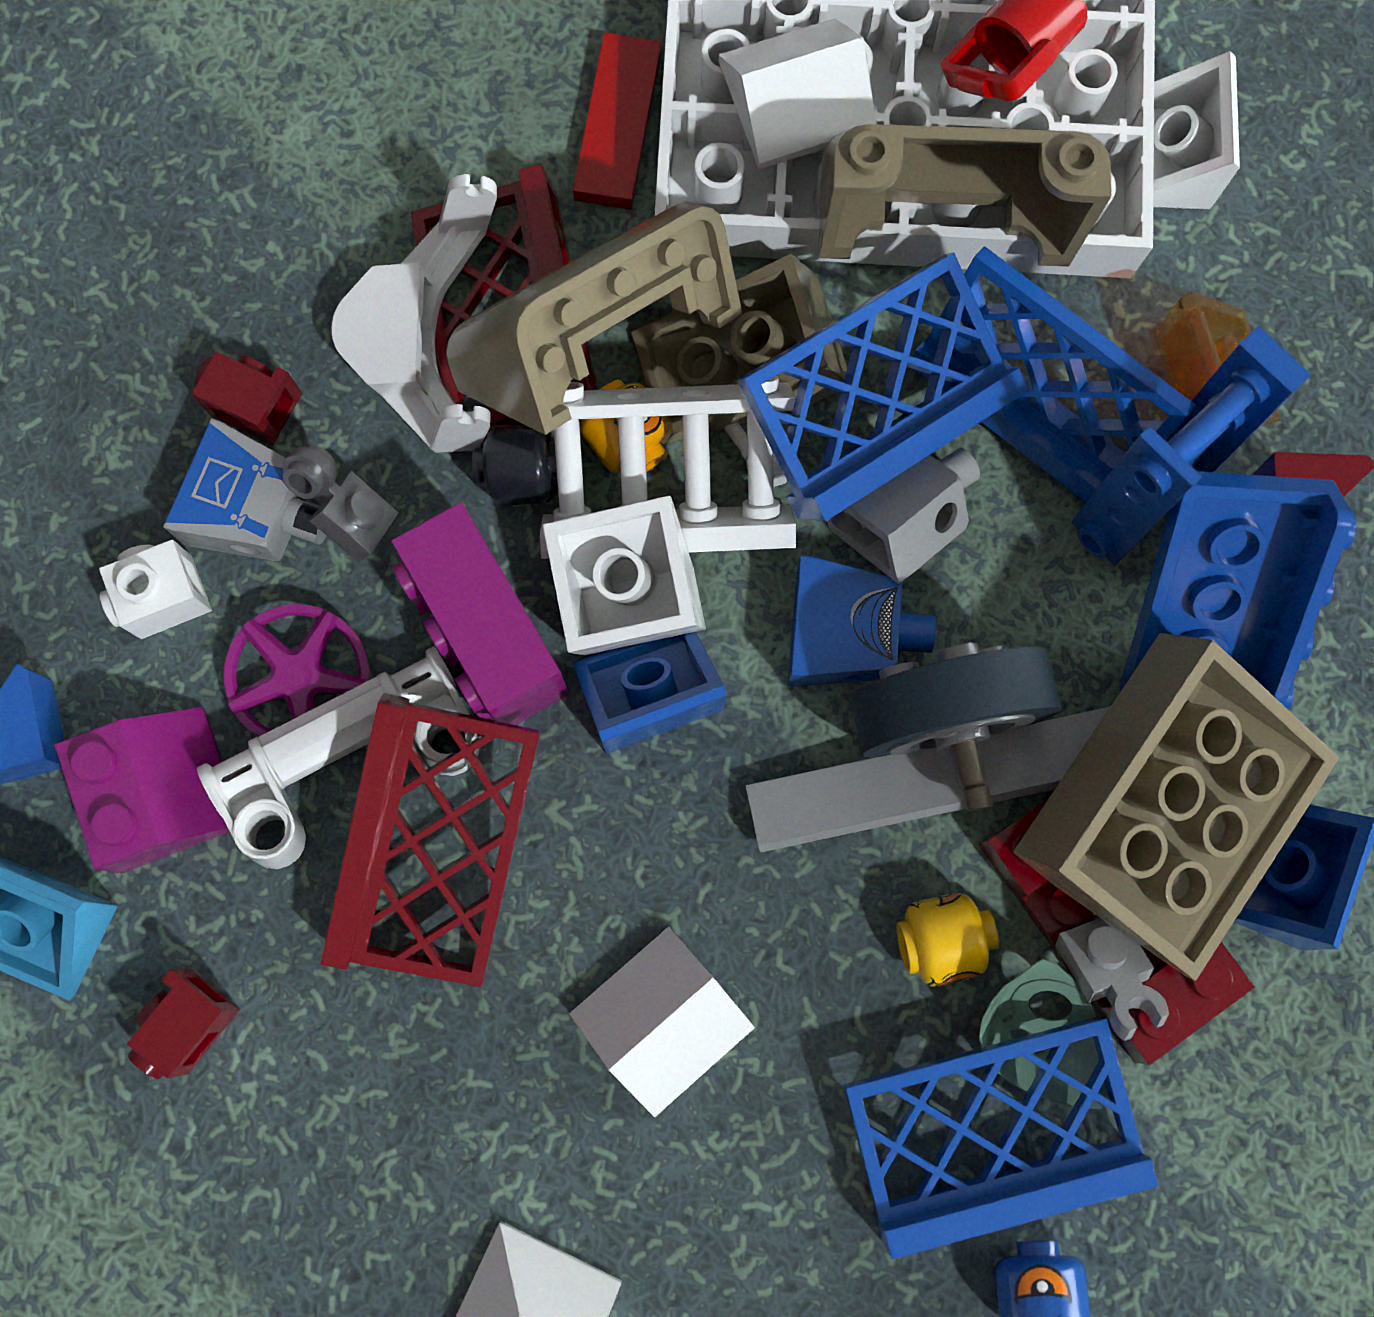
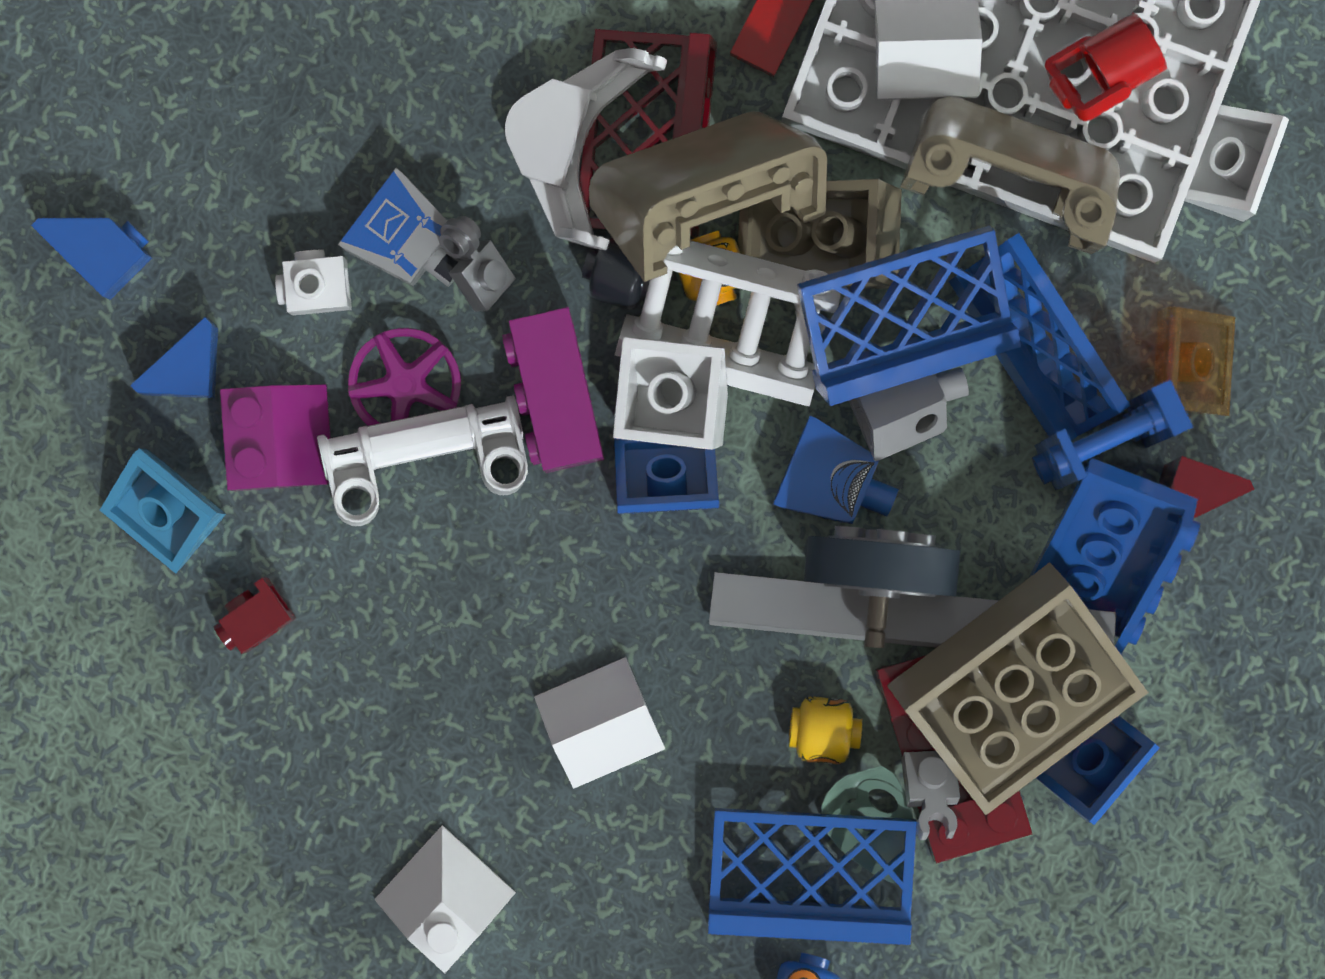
camera: 20 degrees right, 10 degrees up
dark red brick [191,351,302,445] -> none
dark red fence [320,693,540,987] -> none

